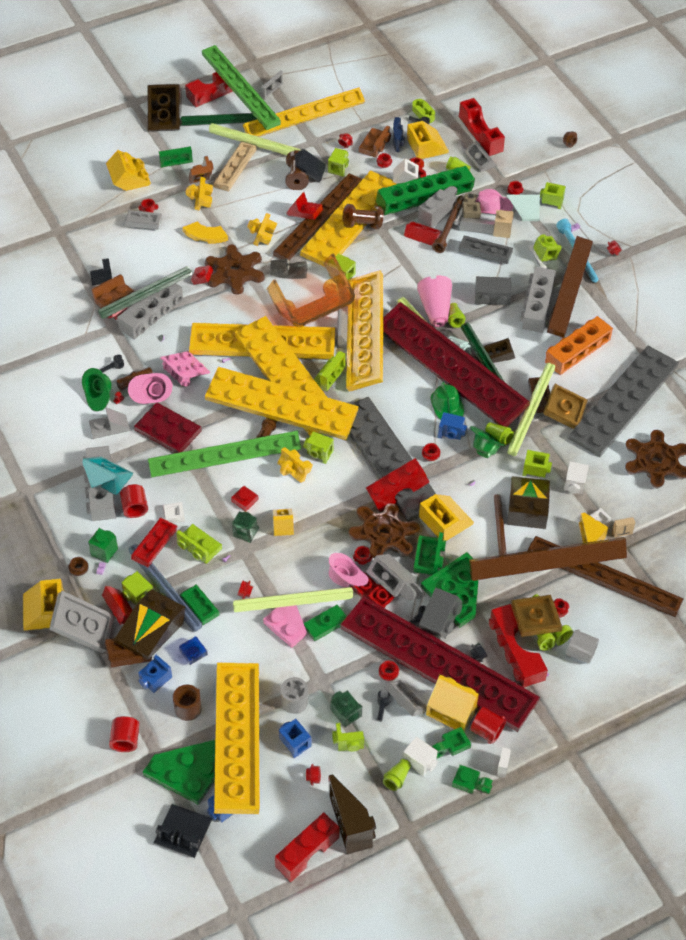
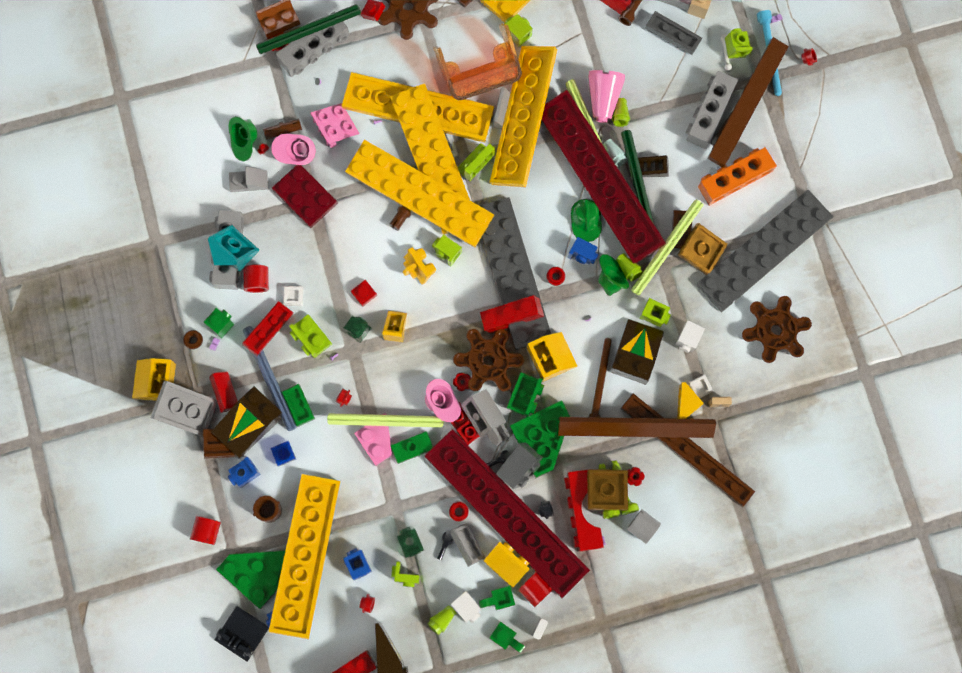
camera: 10 degrees right, 25 degrees up
black hand [100,354,124,373] -> none
lime brick [121,571,153,605] -> none
bright green plate [148,430,301,478] -> none
clear smoke slope [270,258,308,279] -> none
light grey piece [280,677,308,714] -> none
dark grey brick [475,276,511,305] -> none

